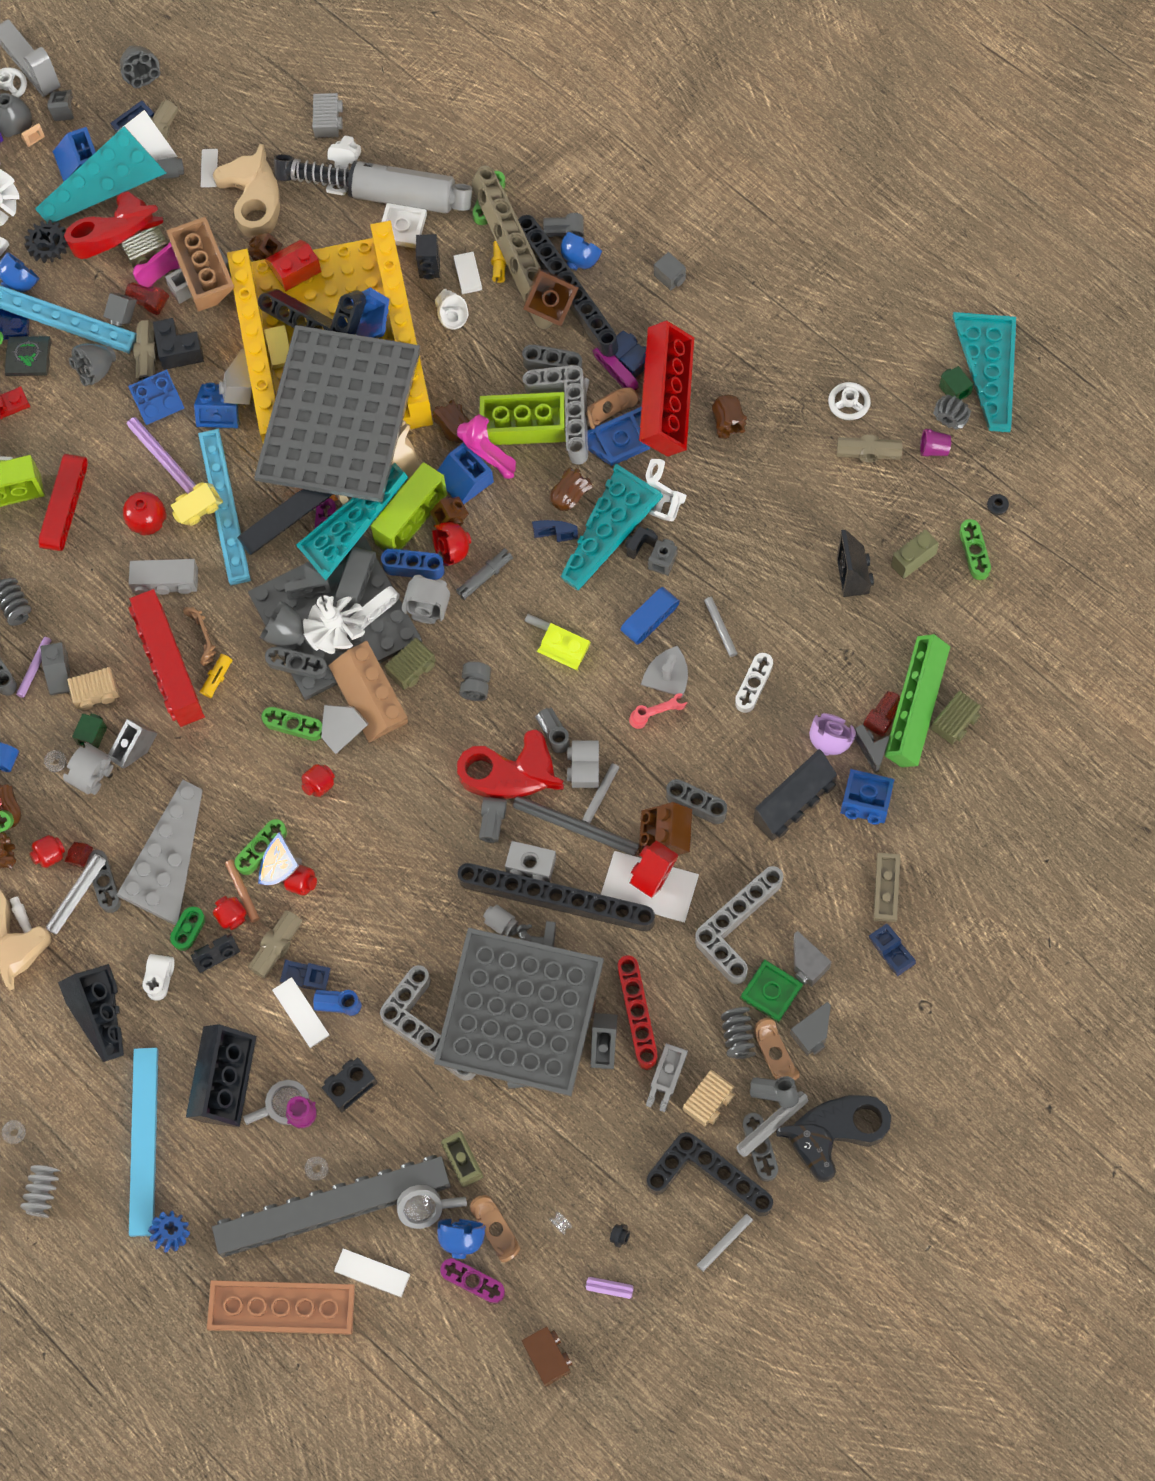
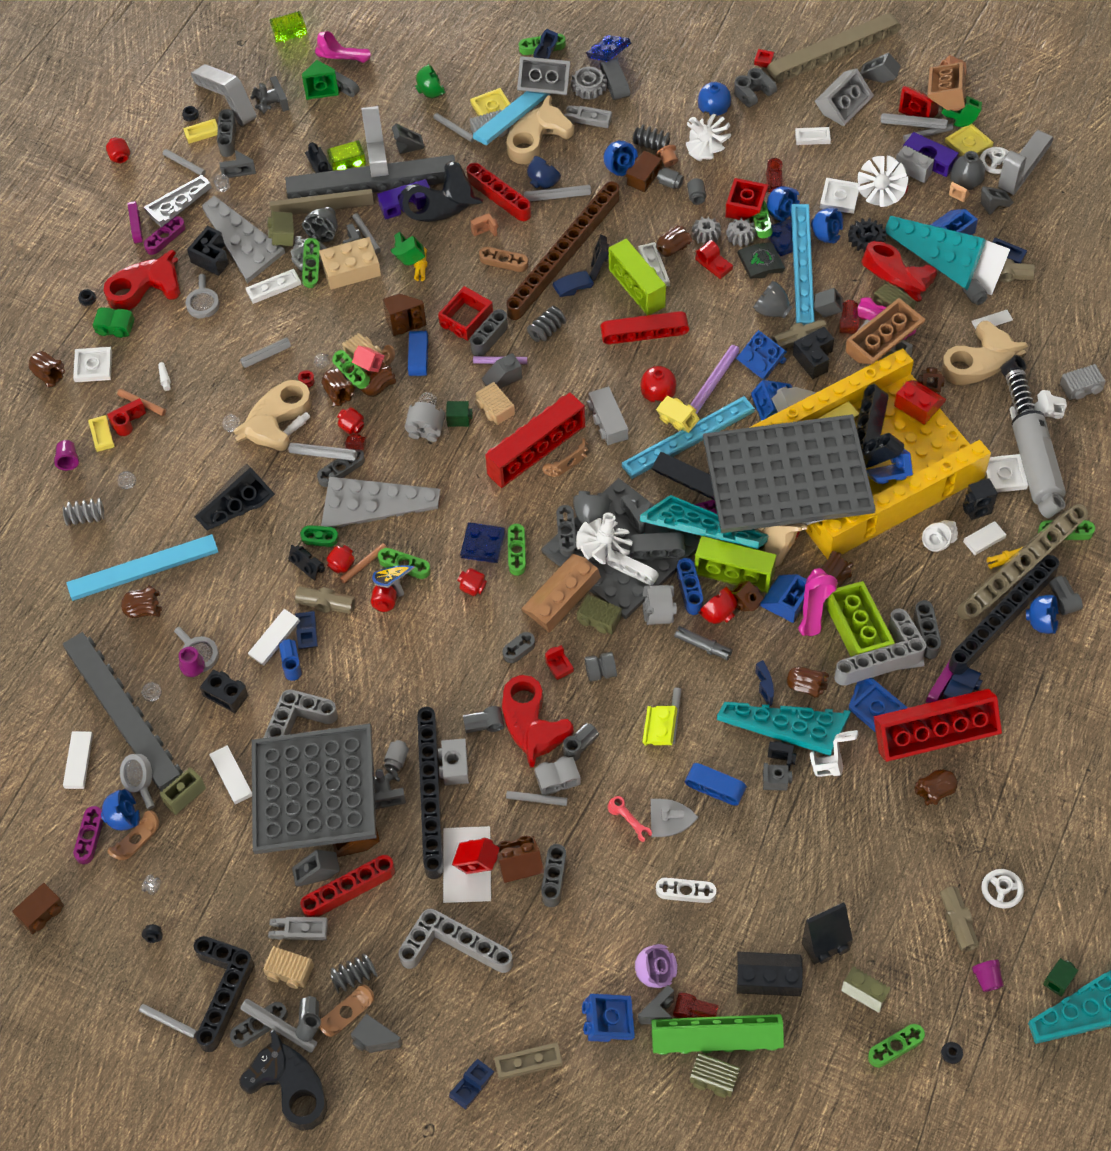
camera: 70 degrees right, 10 degrees down
flat silver slope [108,719,158,768] -> none
dark grey piece [120,46,160,88] -> none
white piece [143,954,175,1001] -> none
blue gear [148,1211,190,1253] -> none
black slope [186,1024,257,1127] -> none
yellow pin [199,654,233,698] -> none
nougat plate [207,1280,355,1335] -> none
light grey slope [321,705,369,754] -> none
dark grey axle [513,796,639,856] -> none
reddish brown slope [523,268,578,326] -> none
medium nougat piece [585,388,639,430] -> none
lavender axle [586,1277,633,1299] -> none
dark grey brick [654,252,686,291] -> none
light grey bar [704,597,738,657] -> none
green tile [740,959,804,1023] -> none
black slope [753,749,837,841] -> none
flat silver slope [793,931,832,987] -> none
dark grey gear [933,395,971,430] -> none
none -> reddish brown piece [121,585,162,618]
none -> white tile [209,745,252,804]
none -> clear blue plate [460,522,505,563]
none -> dark grey beam [502,632,535,663]
none -> red bracket [545,645,574,680]
none -> black slope [736,951,803,997]

